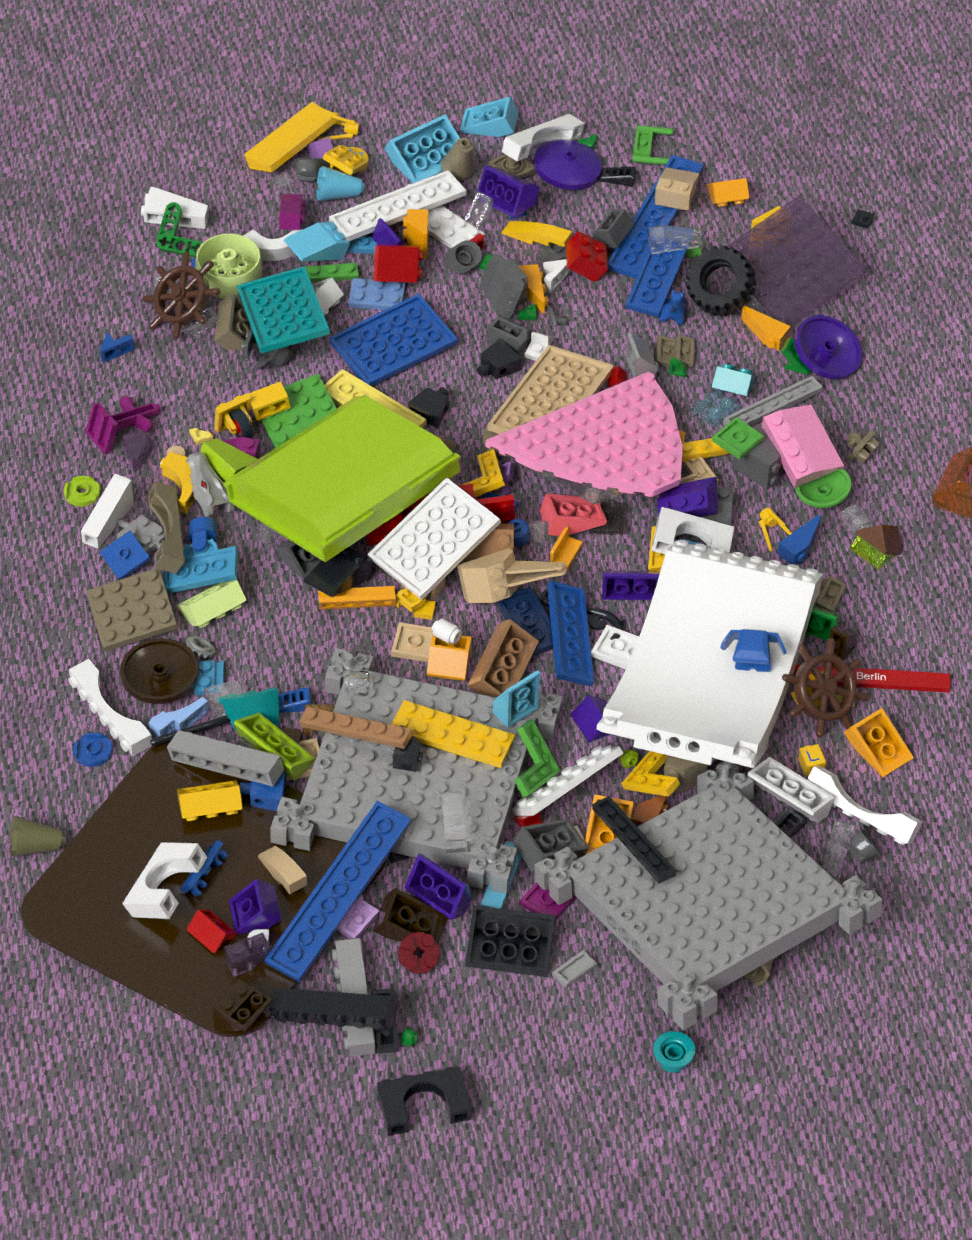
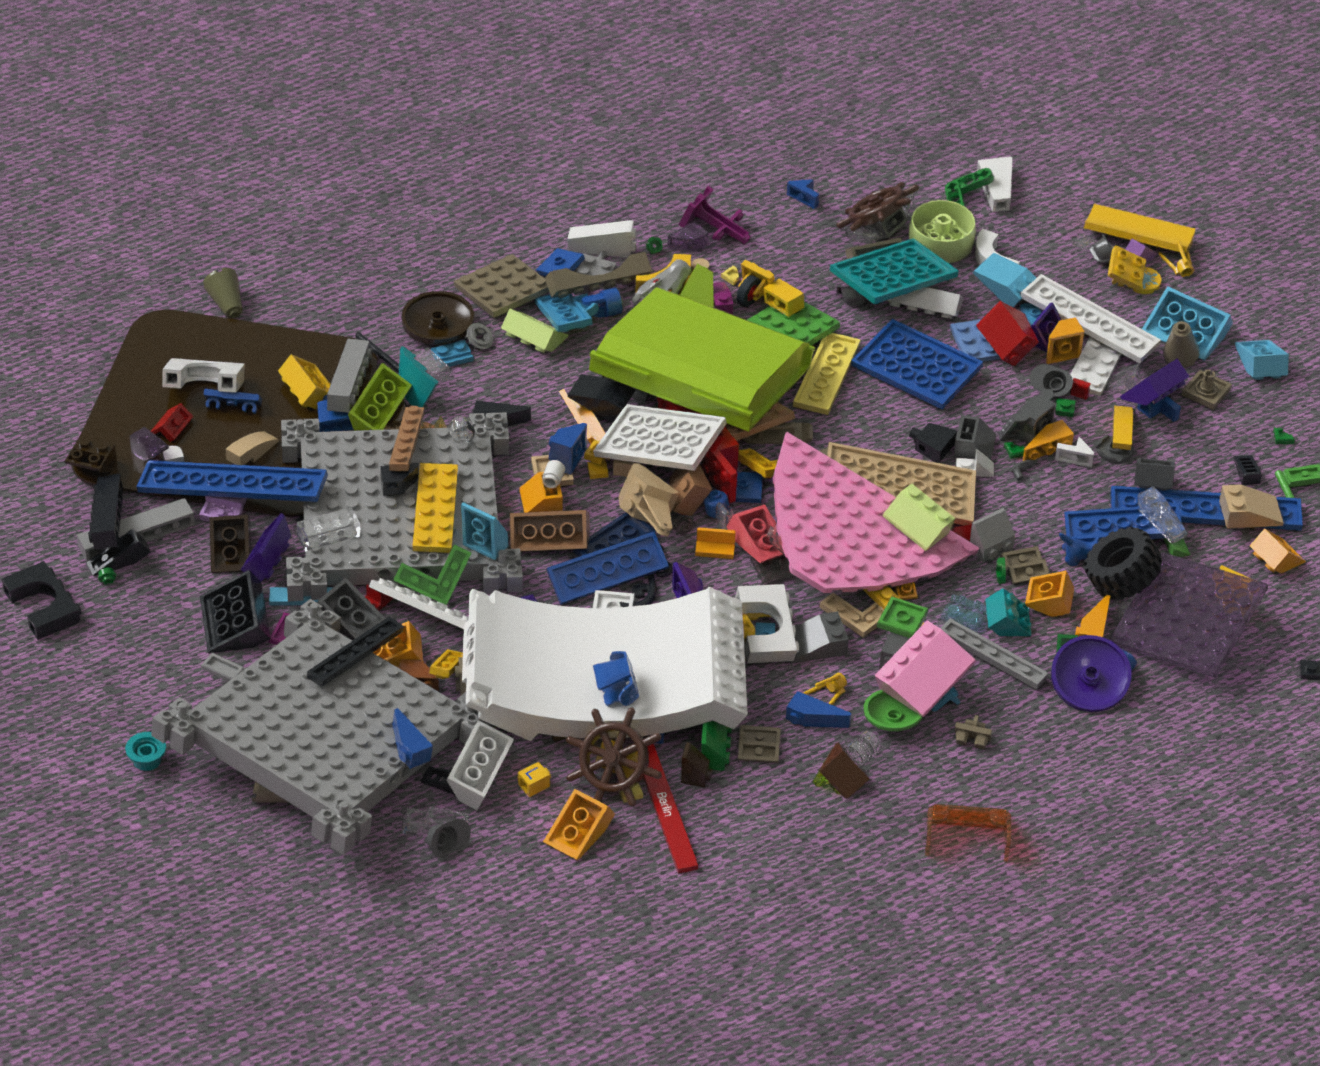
camera: 70 degrees right, 5 degrees down
lime tile [63,476,101,507] -> none
white arch [68,659,152,756] -> none
blue tile [73,732,113,767] -> none
light blue slope [149,697,209,738] -> none
dark purple slope [229,879,281,935] -> none
blue slope [278,688,310,713] -> none
magenta brick [279,194,306,230] -> none
bright green plate [305,263,359,283] -> none
medium azure cone [316,166,364,201] -> none
dark red plate [397,932,440,974] -> none
black torso [408,387,449,428] -> none
white arch [502,114,585,161] -> none
dark purple dish [534,139,602,190] -> none
red brick [566,231,608,282] -> none
dark purple slope [657,477,718,517] -> none
white arch [807,766,923,845] -> none
none -> blue slope [392,708,433,769]
none -> black slope [473,401,531,426]
none -> blue slope [548,423,587,475]
none -> green plate [646,237,663,254]
none -> yellowish green slope [883,484,955,551]
none -> light orange slope [1025,571,1075,617]

